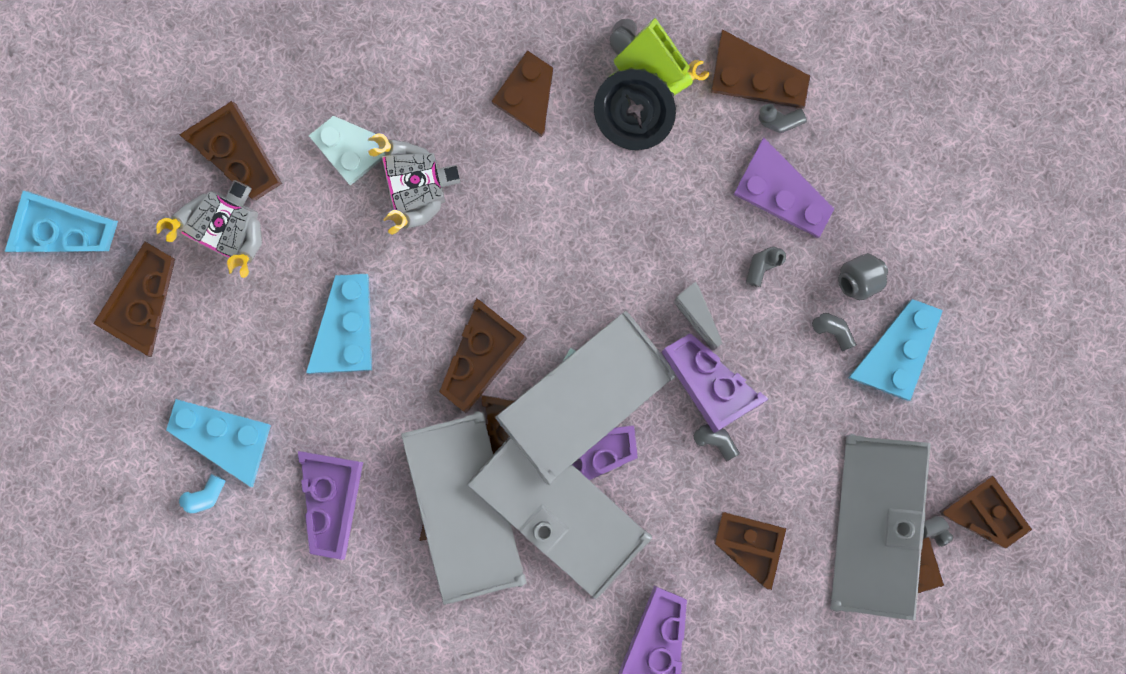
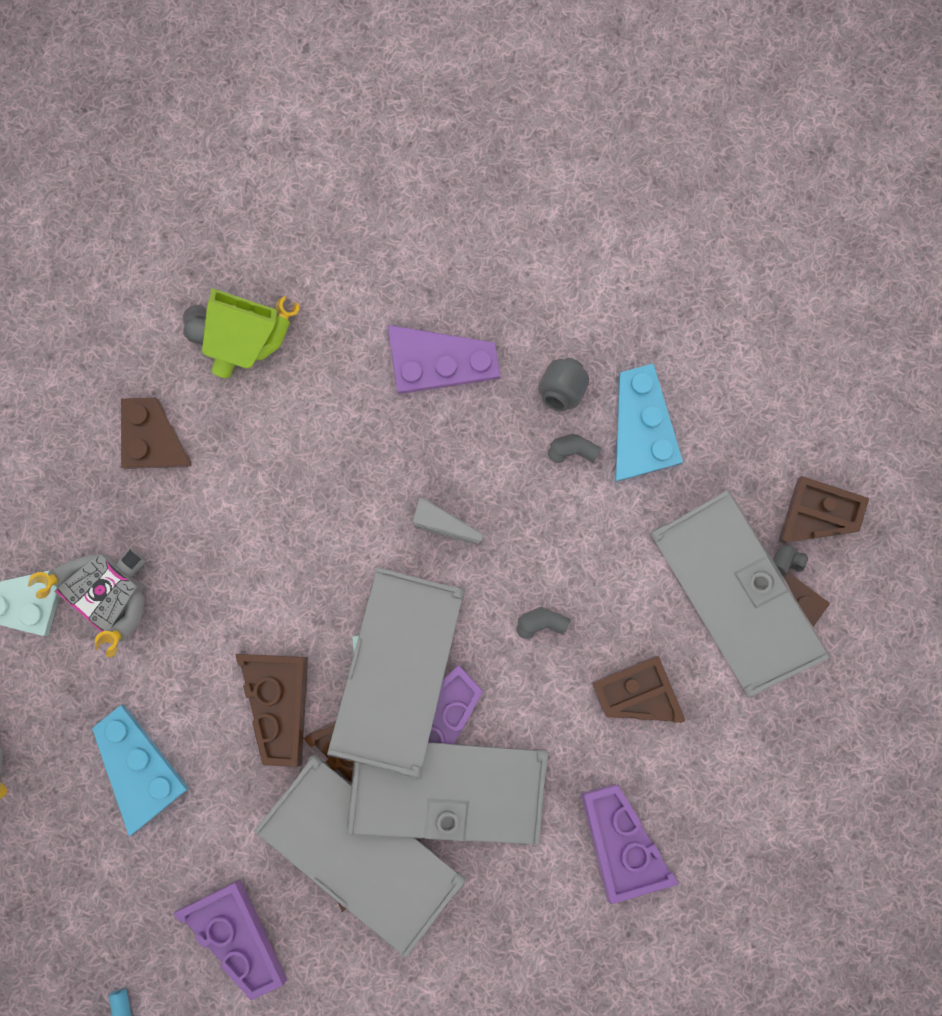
camera: 35 degrees left, 0 degrees up
medium azure wing [166,399,271,487] -> none
black gear [594,67,677,150] -> none
medium lavender wing [661,333,768,433] -> none
reddish brown wing [711,29,810,109] -> none
dark grey arm [745,247,786,287] -> none
dark grey arm [759,104,807,133] -> none

